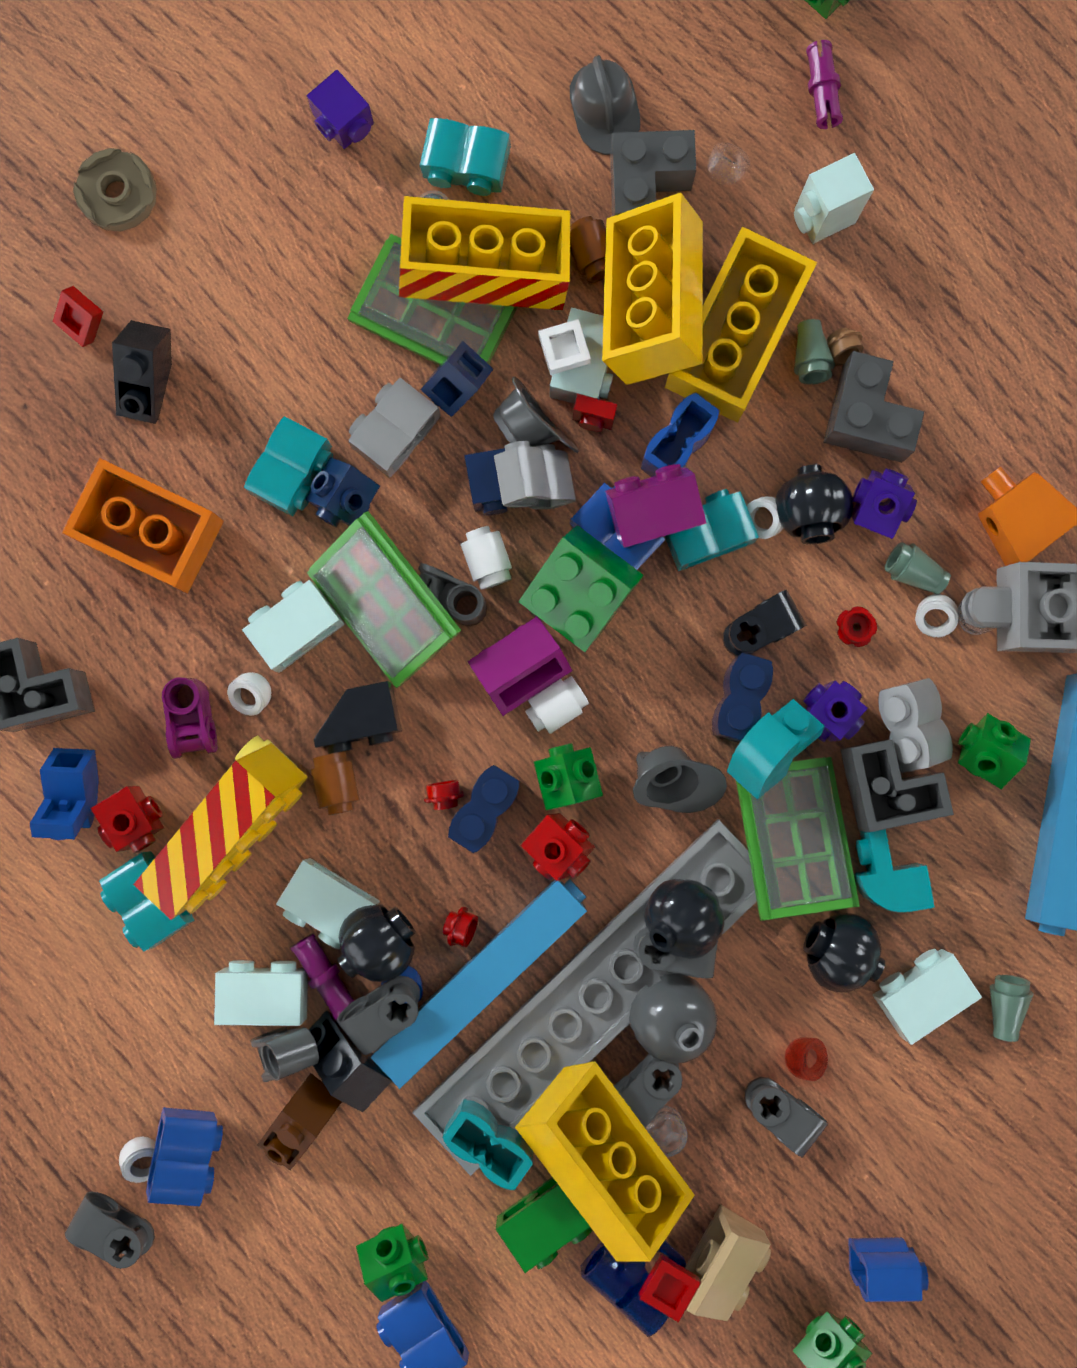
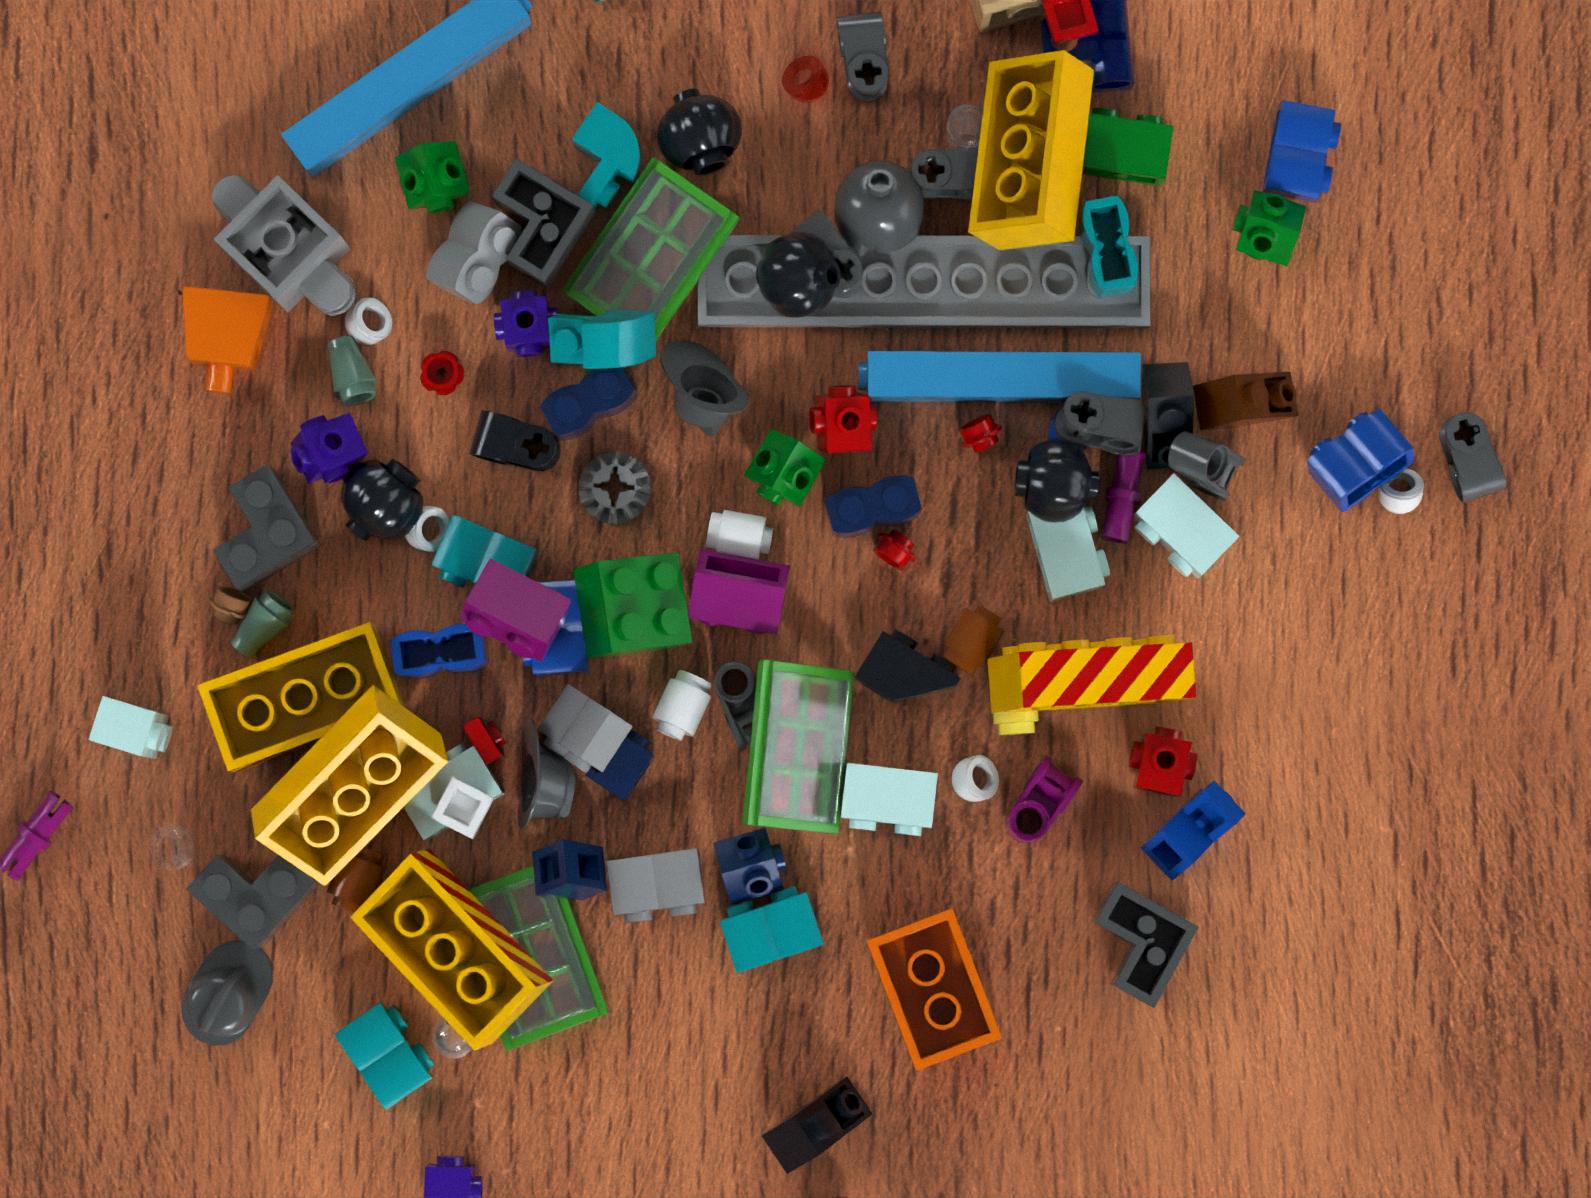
camera: 140 degrees left, 0 degrees up
teal brick [99,851,195,952] -> none
light aqua brick [873,949,982,1045] -> none
none -> light grey gear [578,451,651,524]

